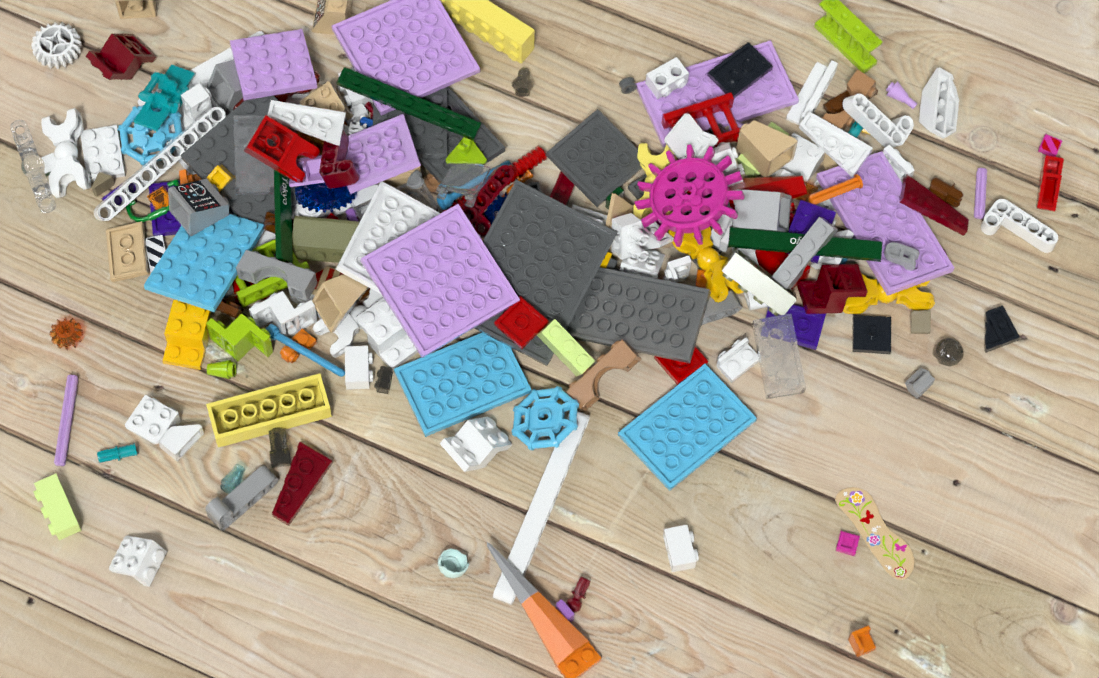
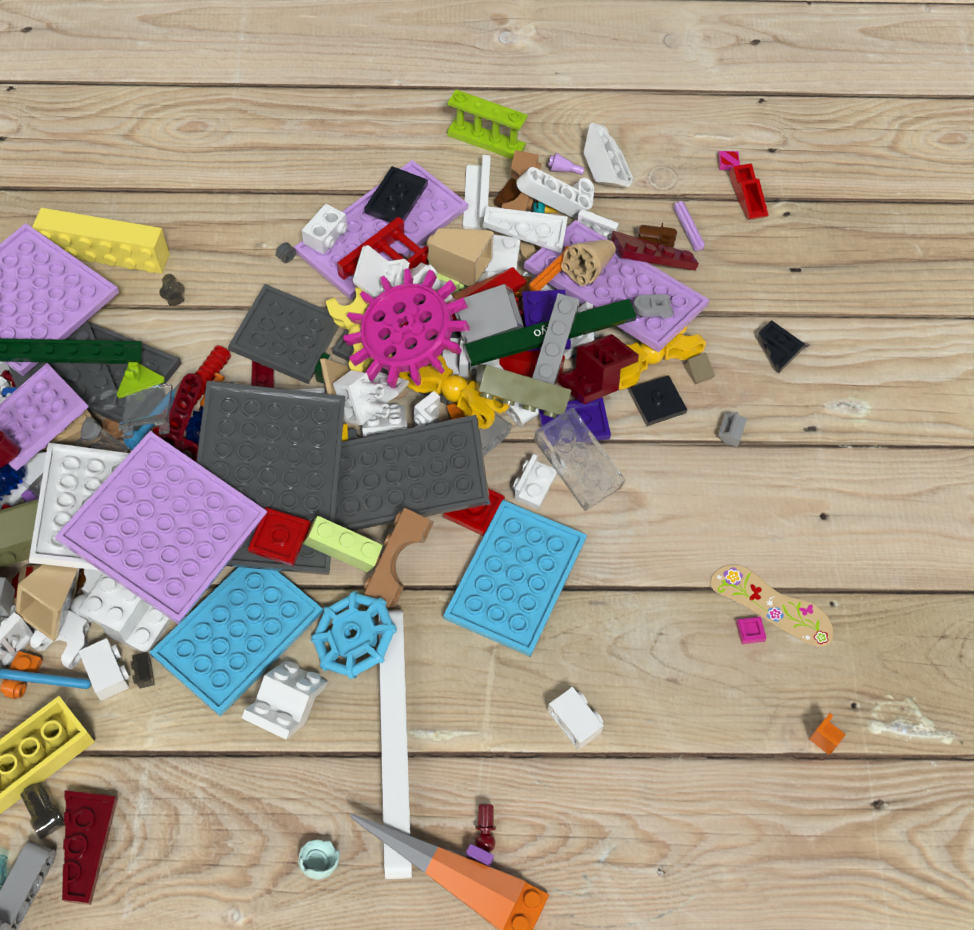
camera: 25 degrees left, 5 degrees down
clear smoke hair [933,338,964,367] -> none
white beam [981,199,1058,253] -> none
none -> tan cone [561,240,616,286]

